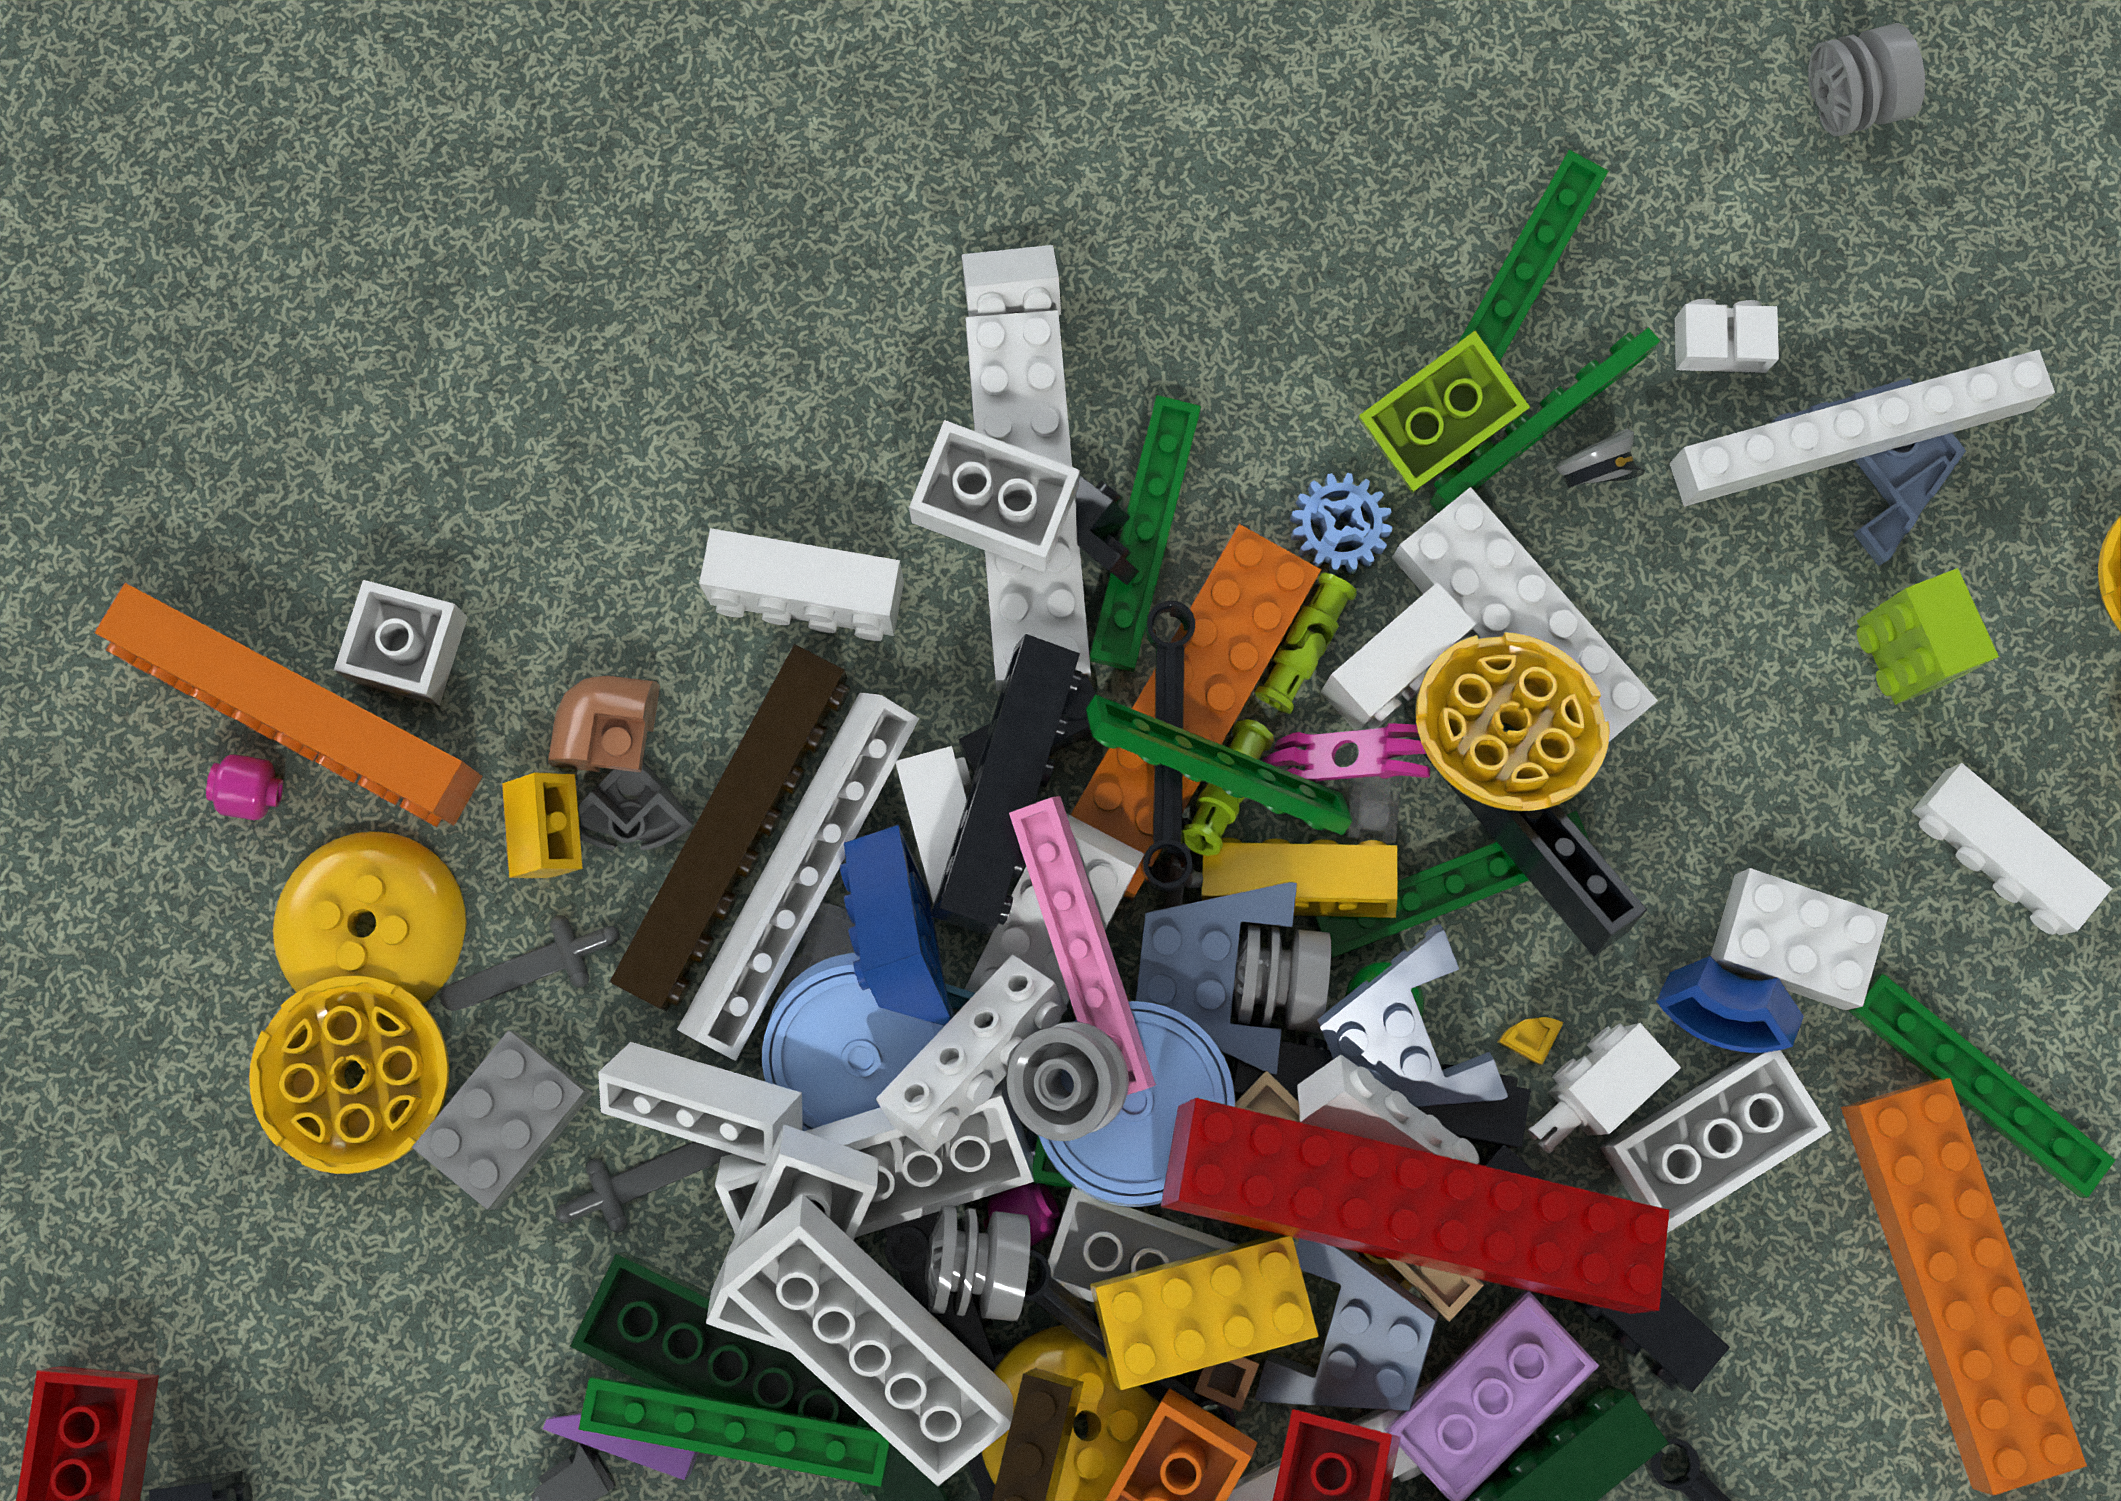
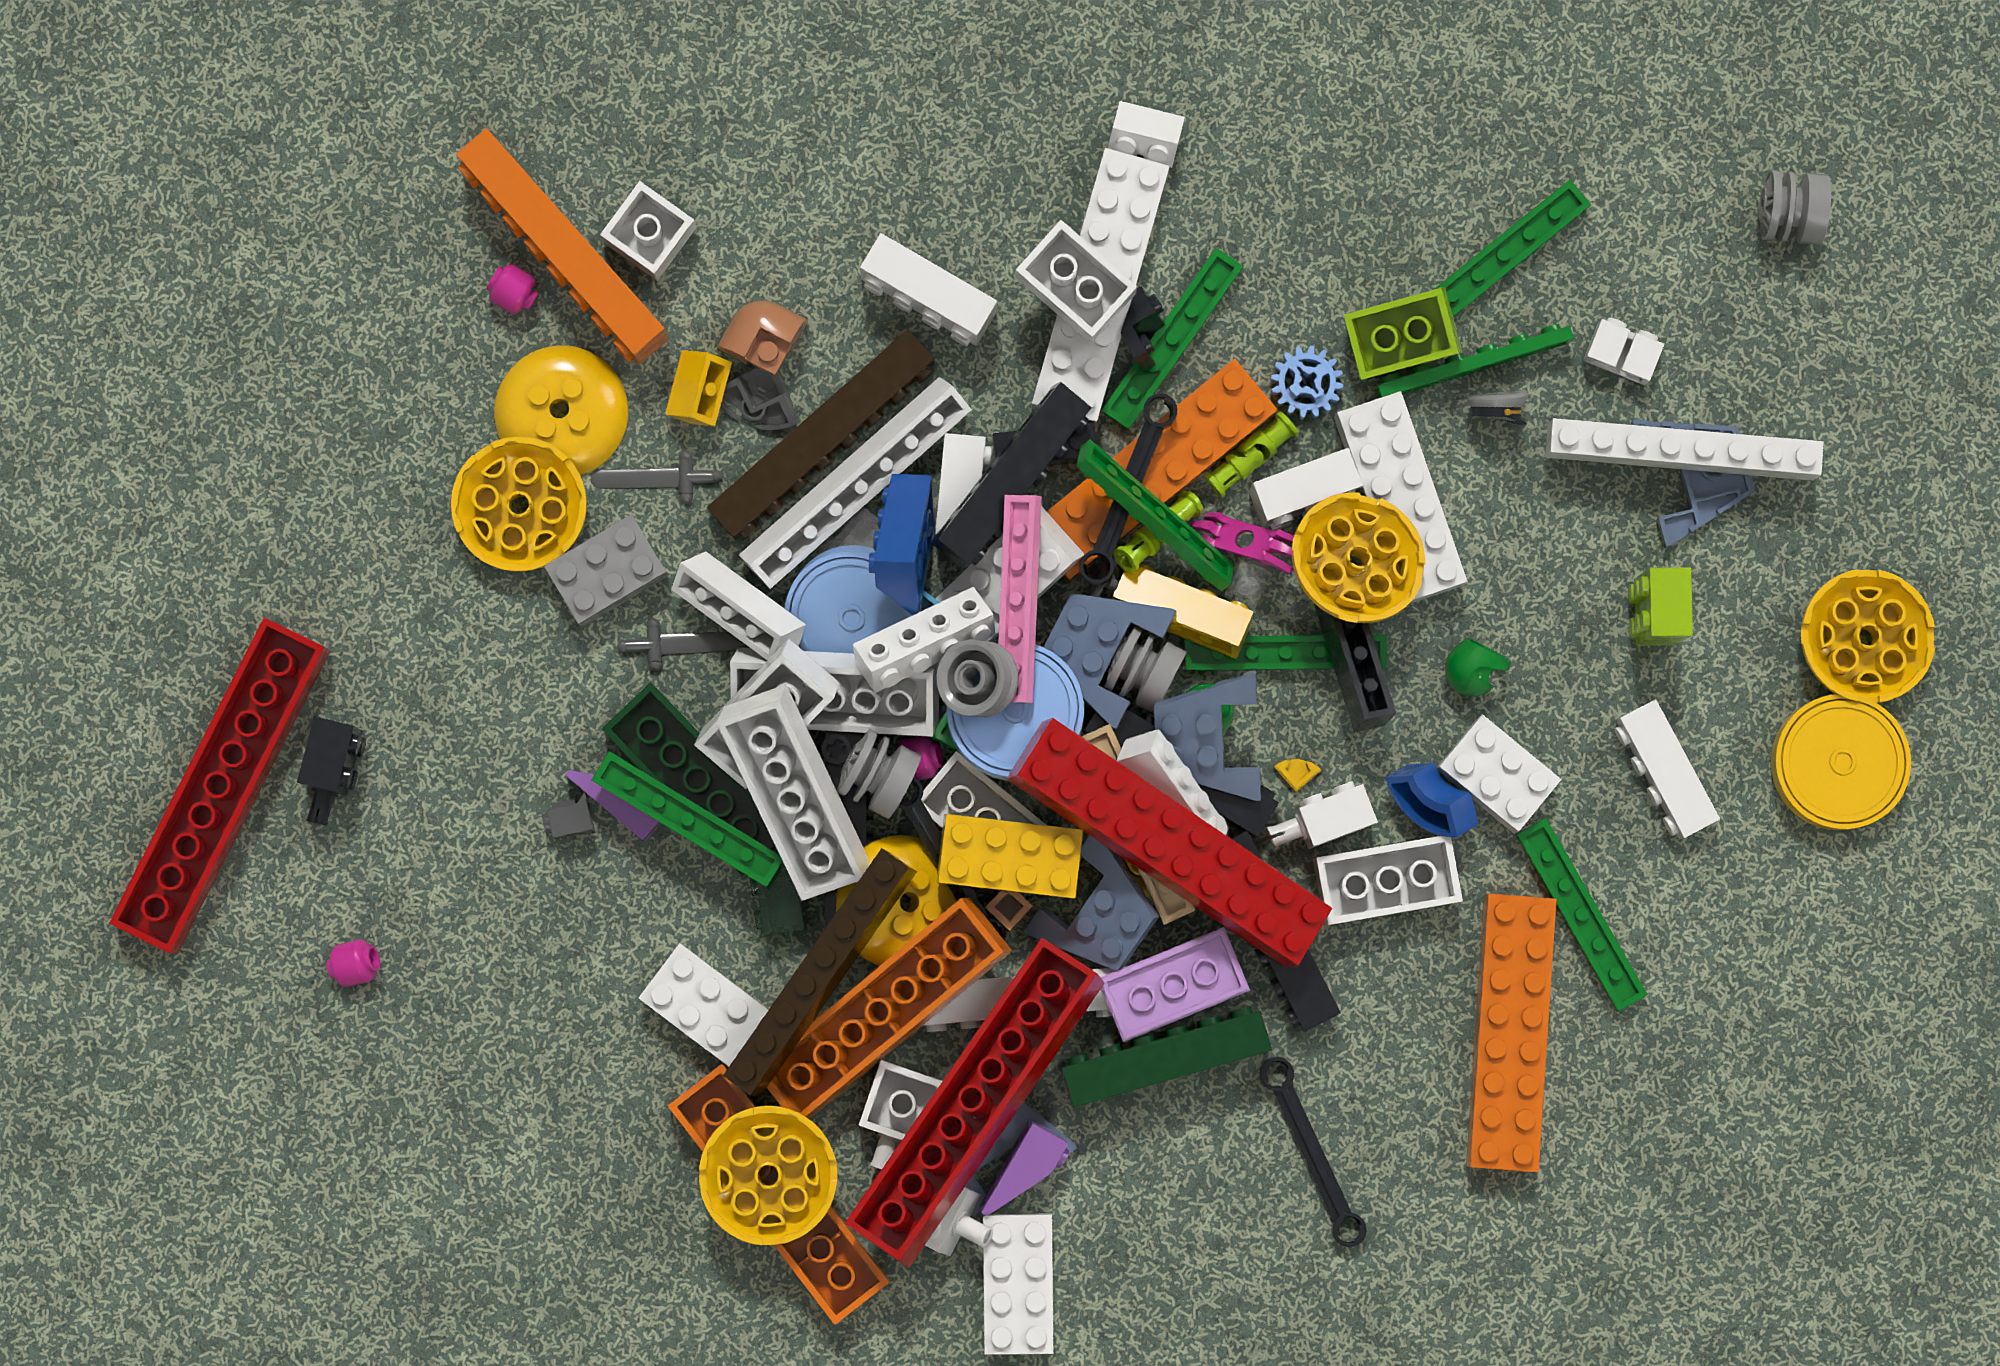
camera: 20 degrees right, 5 degrees up
none -> green helmet [1445,637,1512,697]

